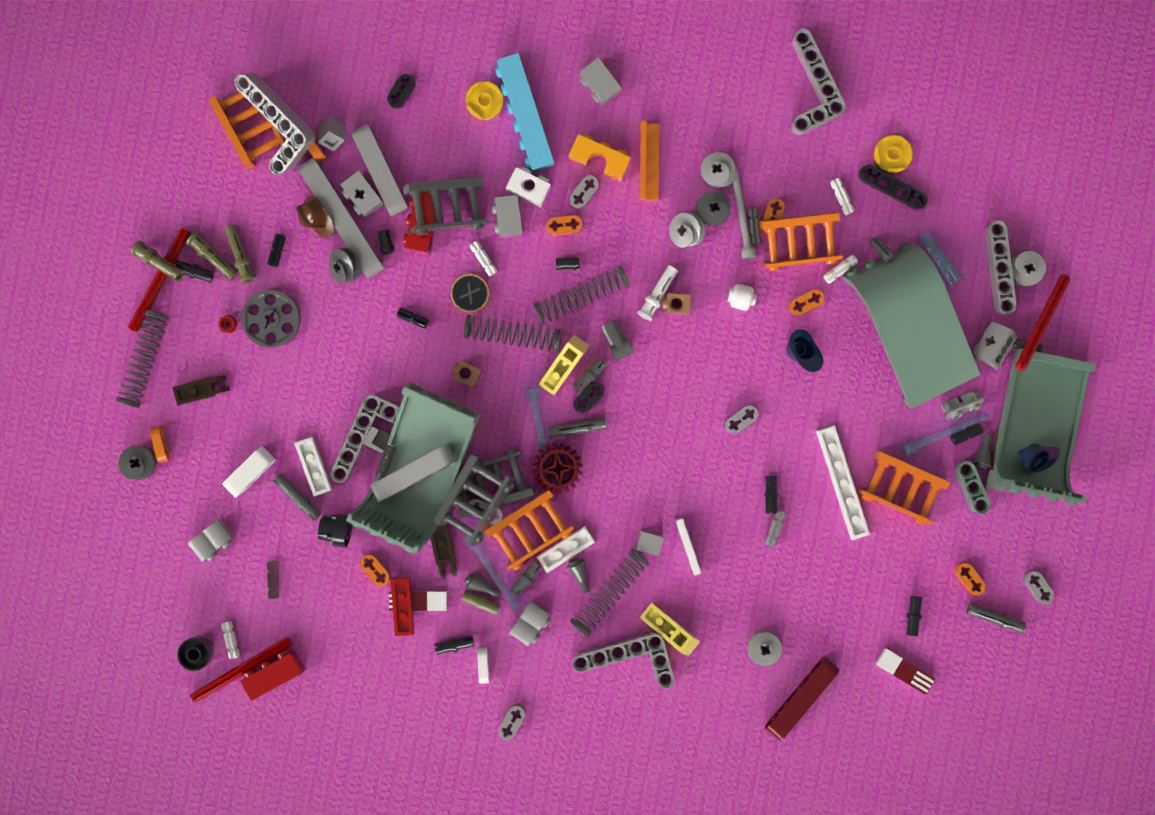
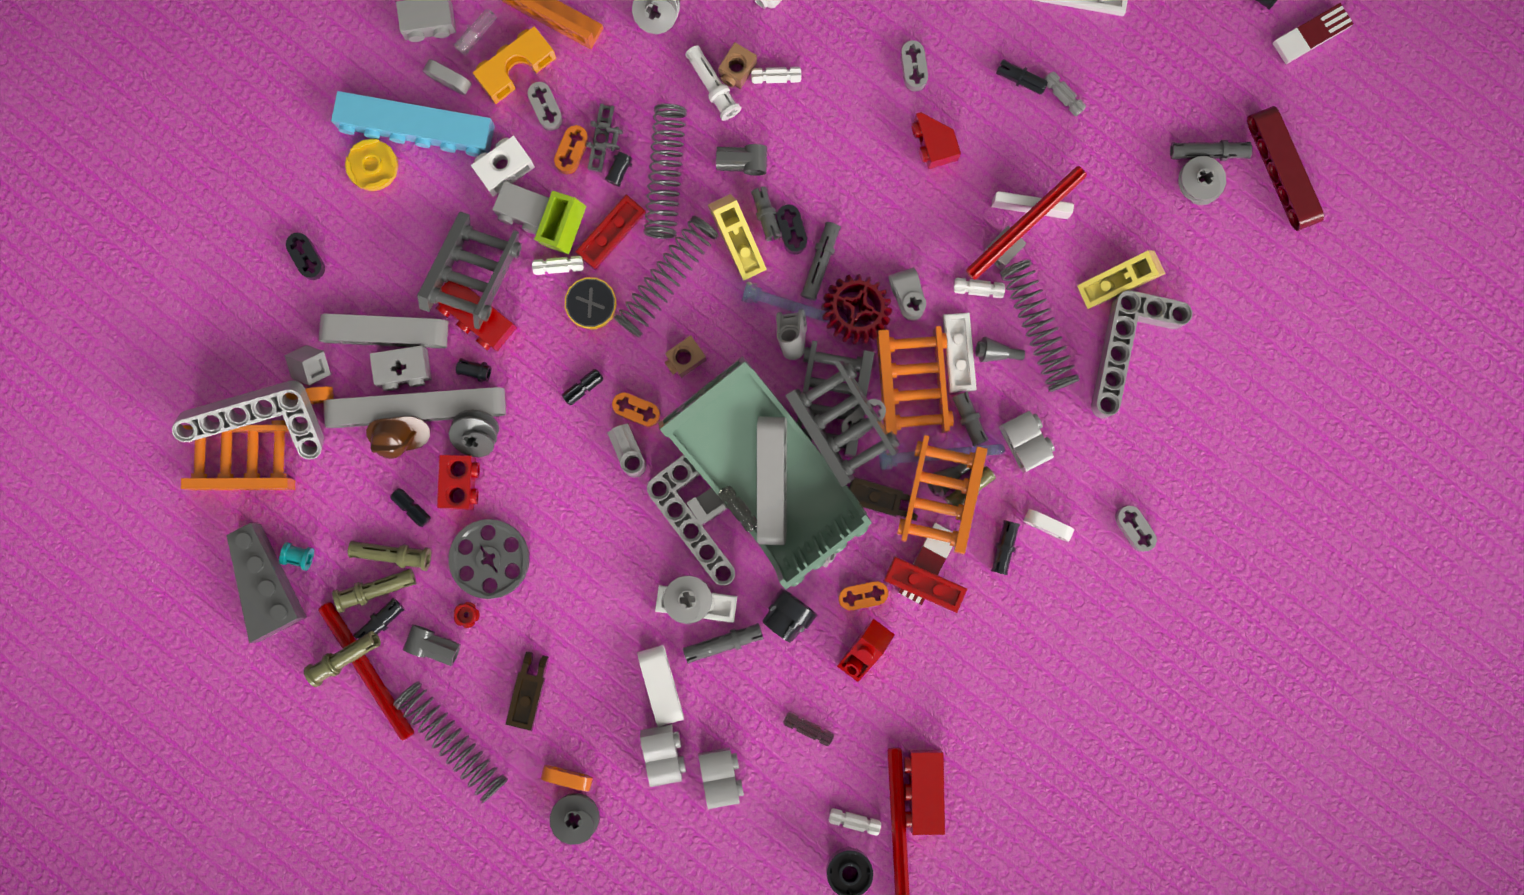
camera: 65 degrees left, 5 degrees down
none -> dark grey wedge [227,523,307,643]
none -> teal bush [279,542,314,571]
none -> dark grey piece [403,624,461,666]
none -> light grey beam [423,59,472,95]
none -> red brick [437,455,480,510]
none -> clear axle [453,9,497,56]
none -> lime brick [534,190,587,255]
none -> red tile [575,194,646,270]
none -> dark grey piece [586,103,623,172]
none -> light grey piece [607,423,646,478]
none -> orange beam [612,392,661,427]
none -> light grey brick [640,724,686,787]
none -> light grey piece [663,576,712,624]
none -> white axle [751,67,801,84]
none -> light grey piece [776,309,807,360]
none -> red slope [837,618,895,682]
none -> light grey piece [888,267,926,321]
none -> orange fence [897,435,988,555]
none -> red slope [911,112,961,169]
none -> white axle [954,278,1005,298]
none -> red axle [966,166,1087,280]
none -> dark grey pin [1170,140,1252,161]

